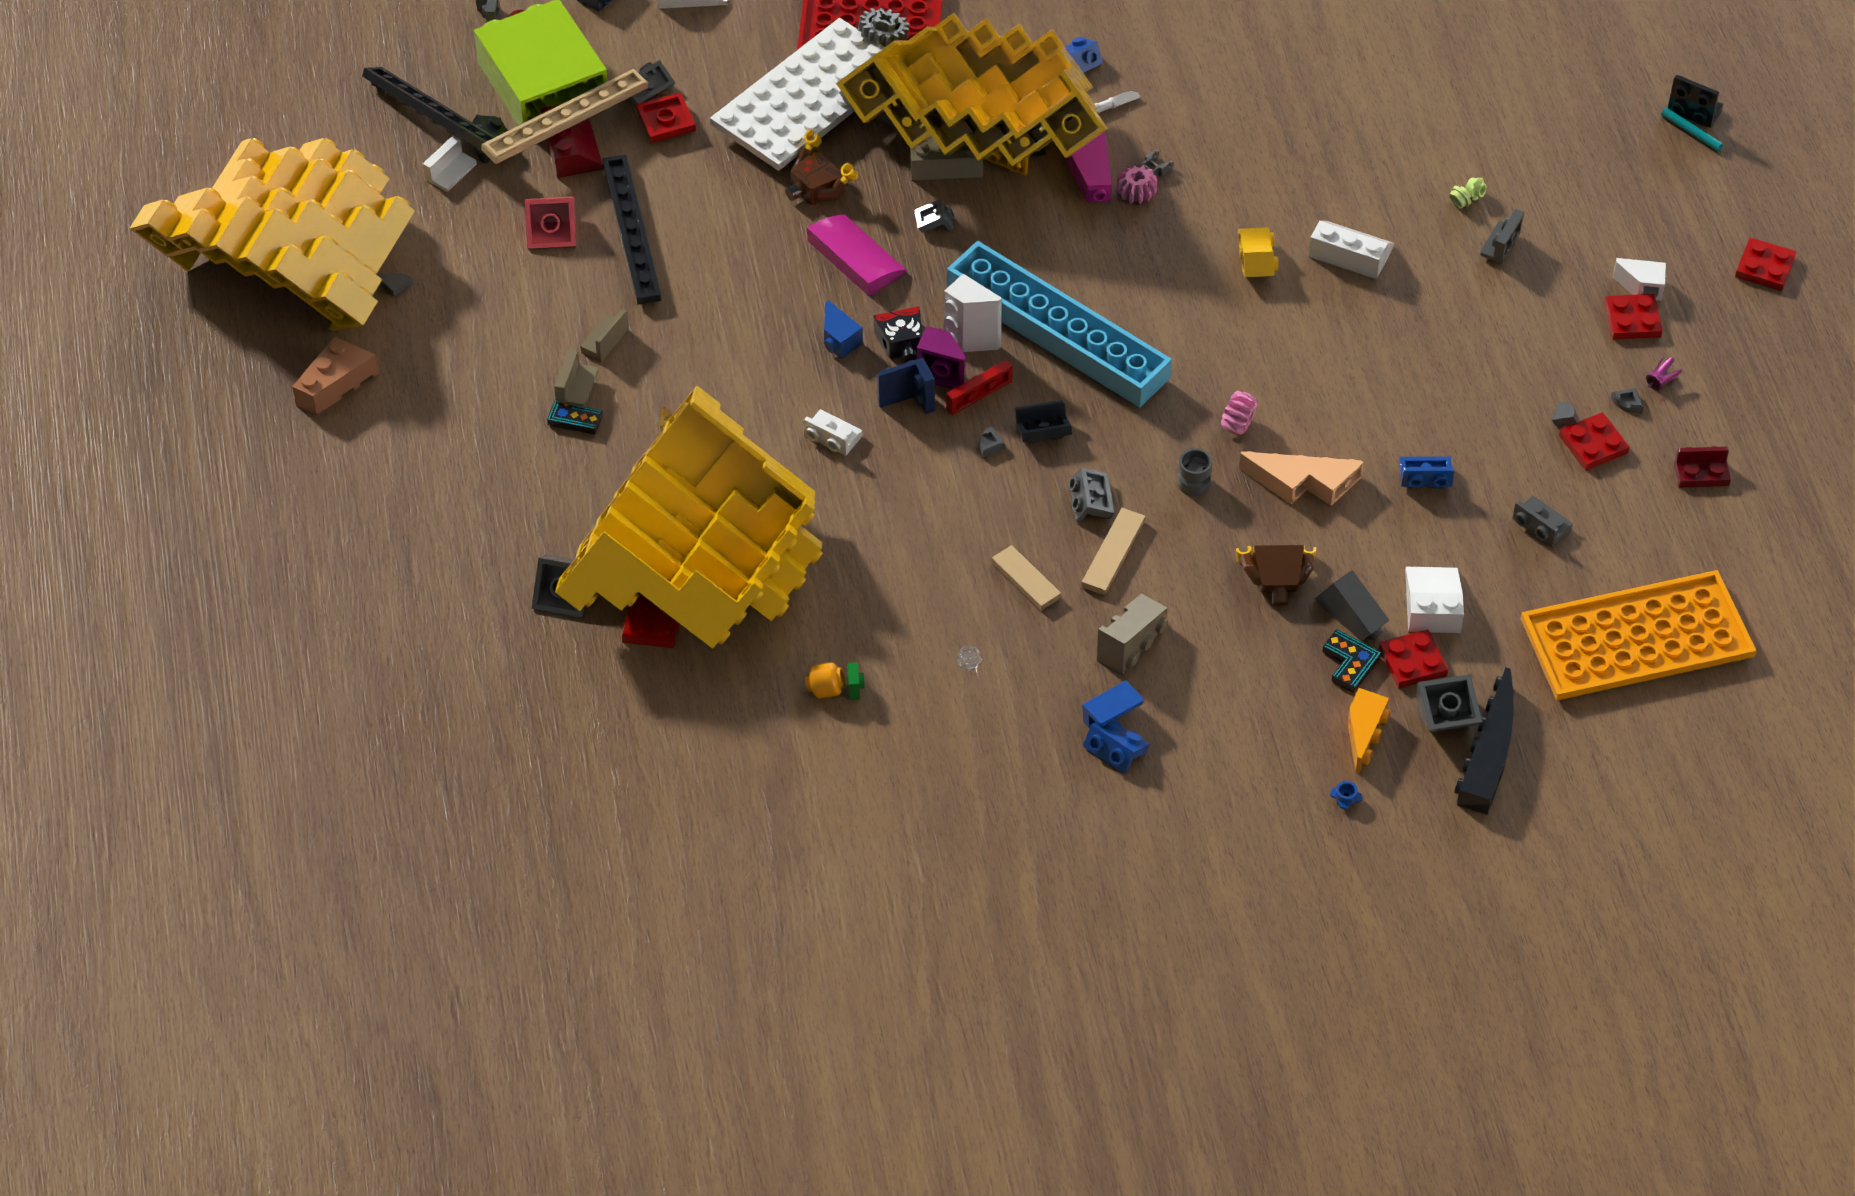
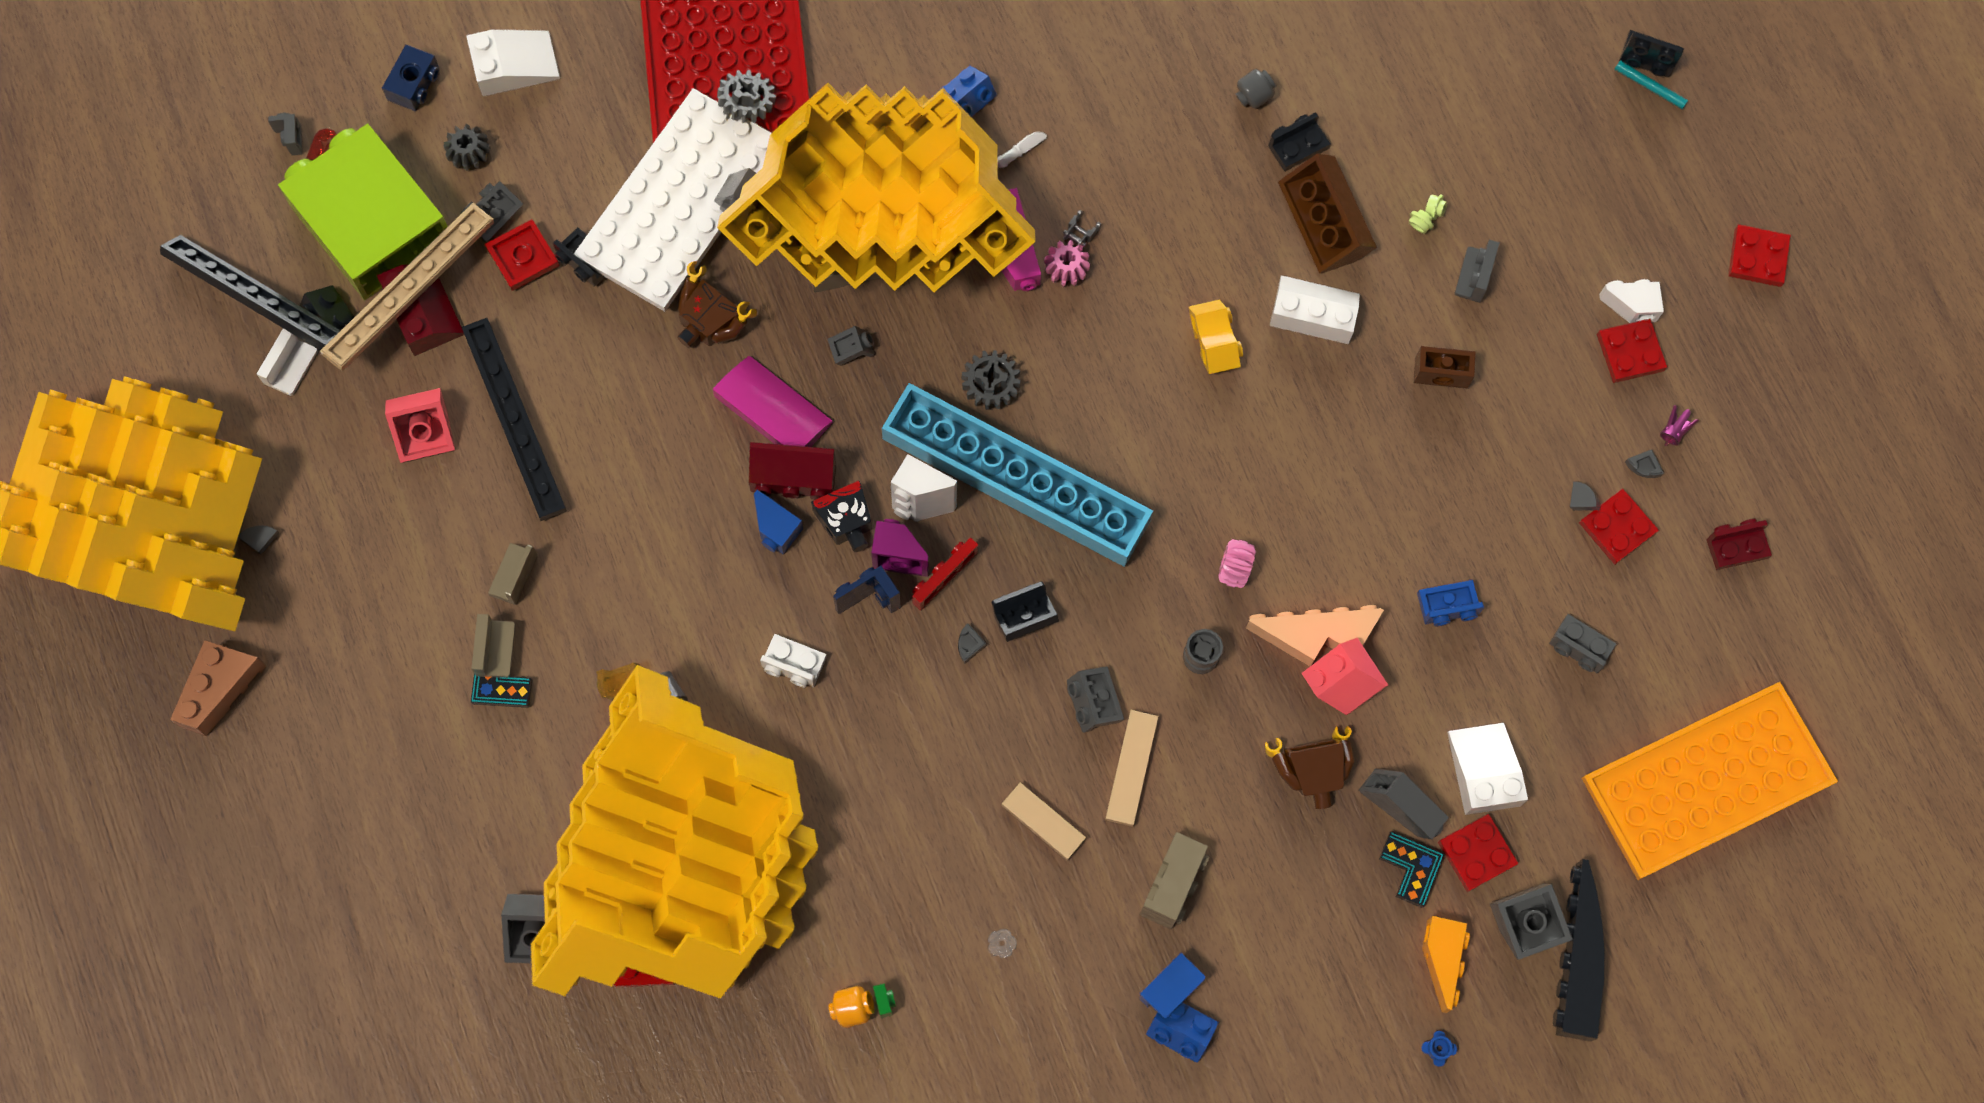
camera: 15 degrees left, 20 degrees up
none -> dark grey gear [443,123,490,171]
none -> black bracket [553,227,605,287]
none -> dark red slope [749,442,836,500]
none -> dark grey gear [962,350,1021,410]
none -> dark grey head [1236,69,1276,109]
none -> black bracket [1268,112,1331,172]
none -> reddish brown slope [1278,153,1377,274]
none -> coral slope [1302,638,1388,715]
none -> reddish brown brick [1414,346,1476,389]

